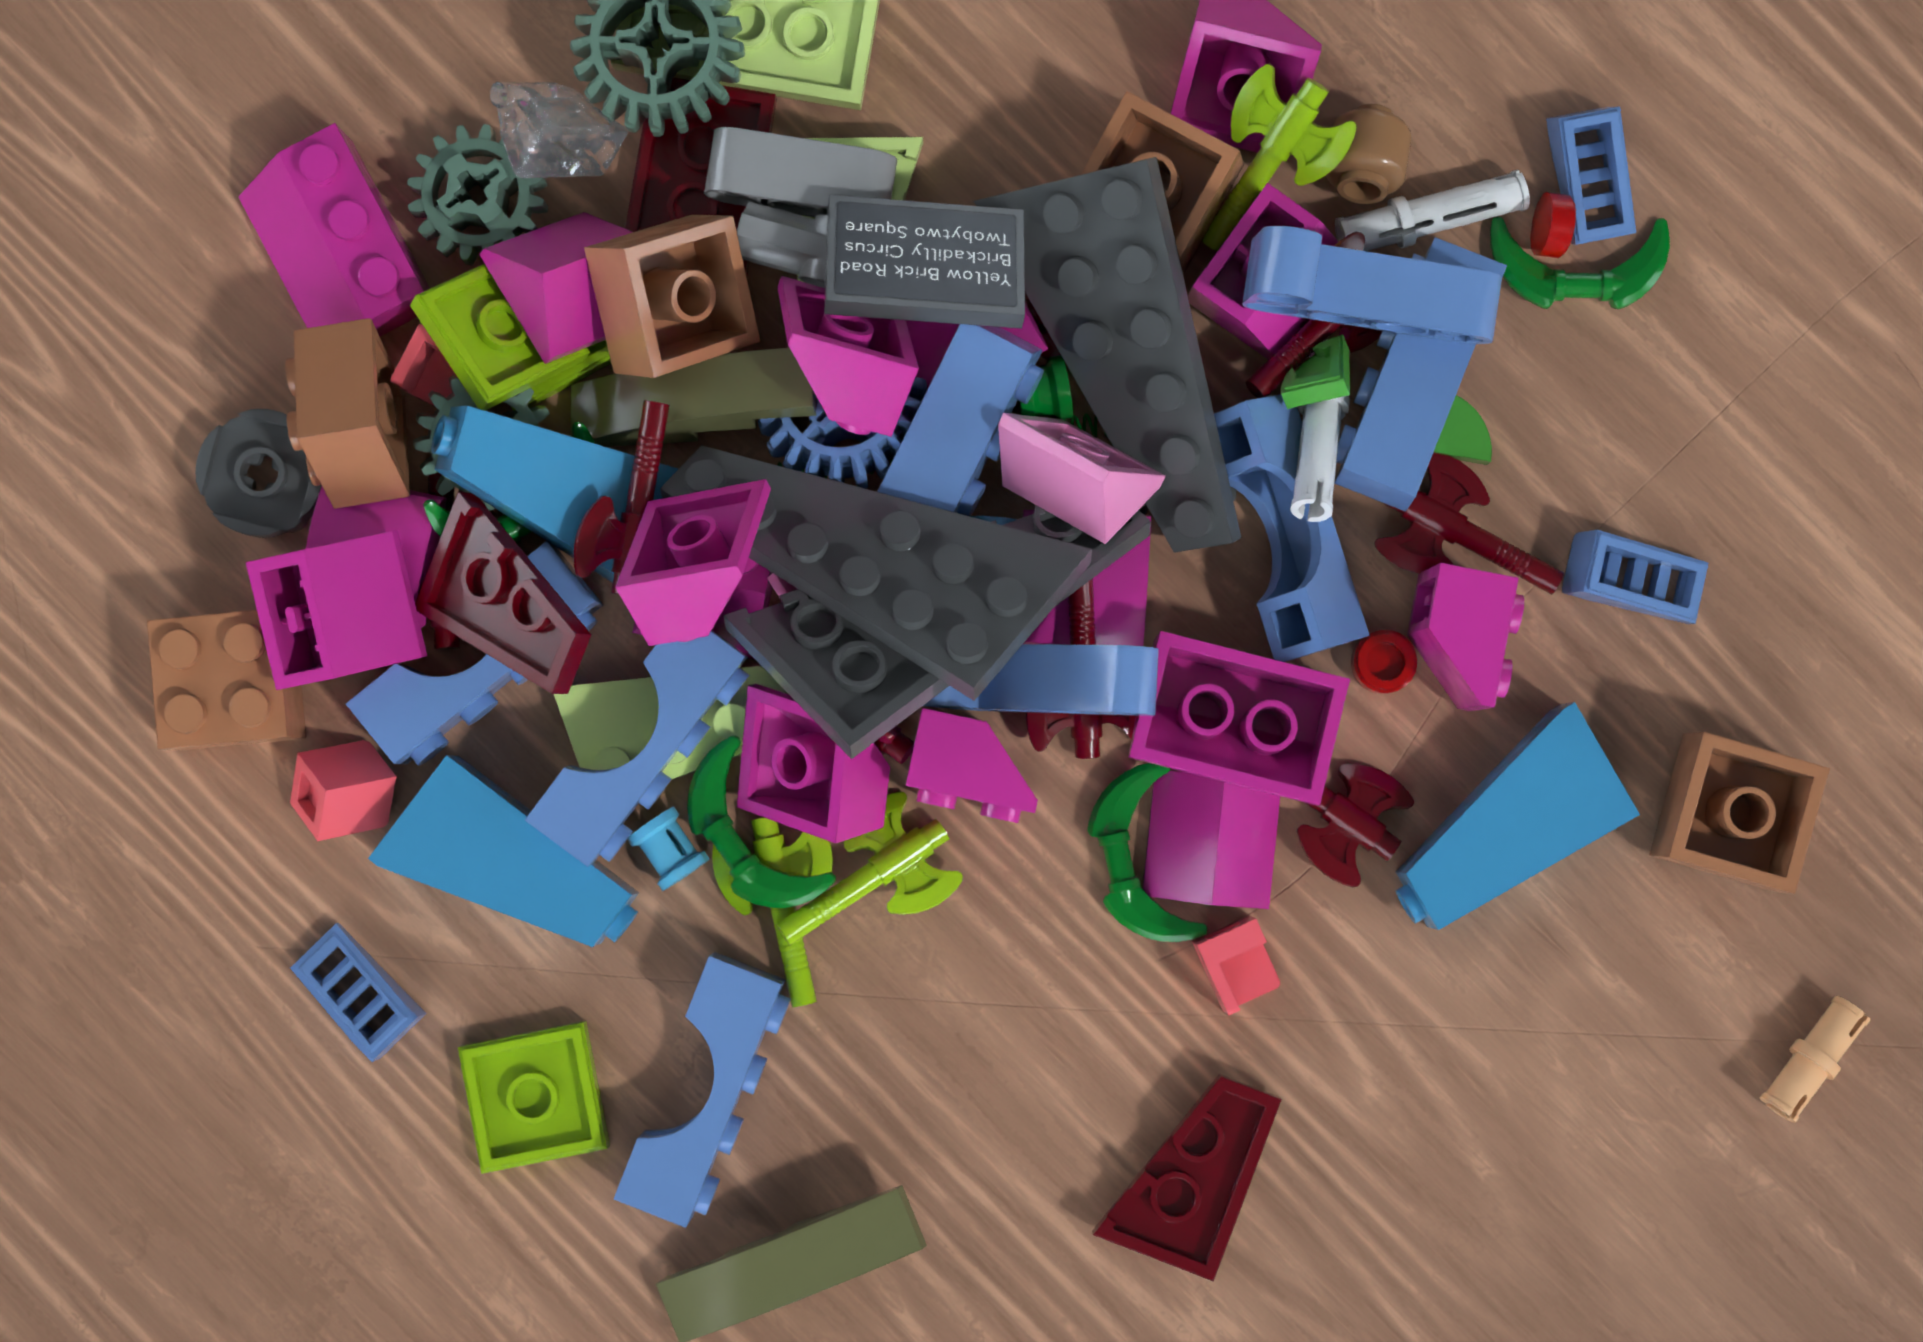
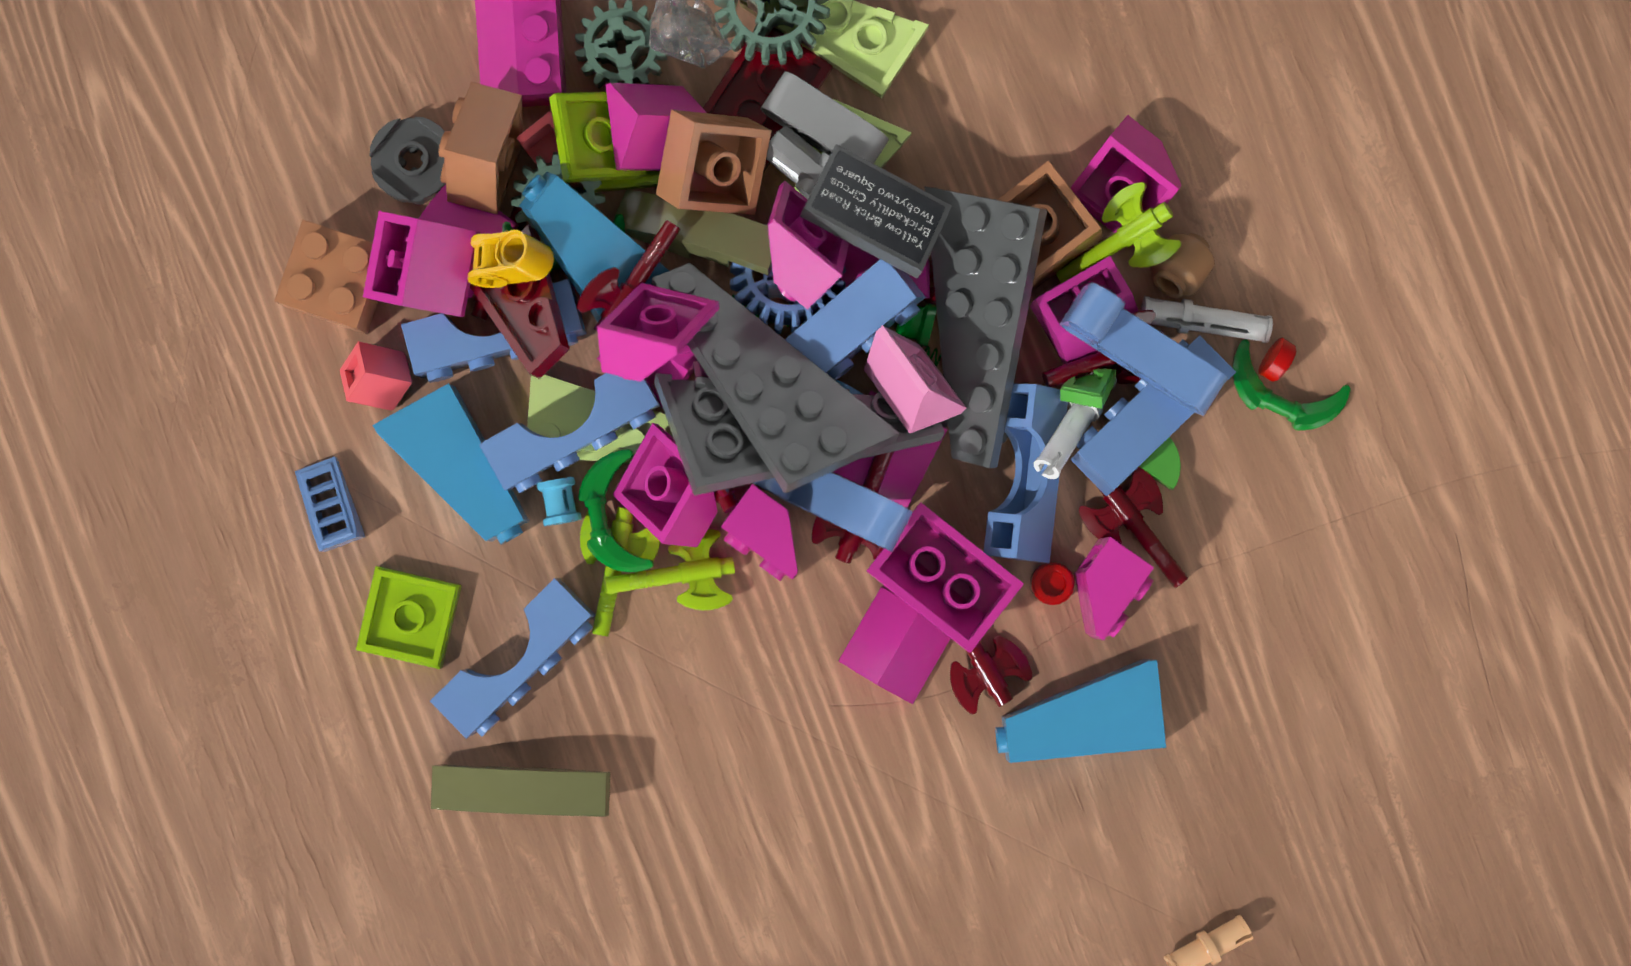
camera: 20 degrees right, 0 degrees up
green piece [1087,763,1208,942] -> none
dark red wing [1092,1074,1282,1282] -> none
coral panel [1192,915,1280,1016] -> none
medium blue slope [1546,107,1636,245] -> none
medium blue slope [1562,530,1709,624] -> none
nougat brick [1649,732,1830,894] -> none
none -> yellow piece [468,230,554,288]

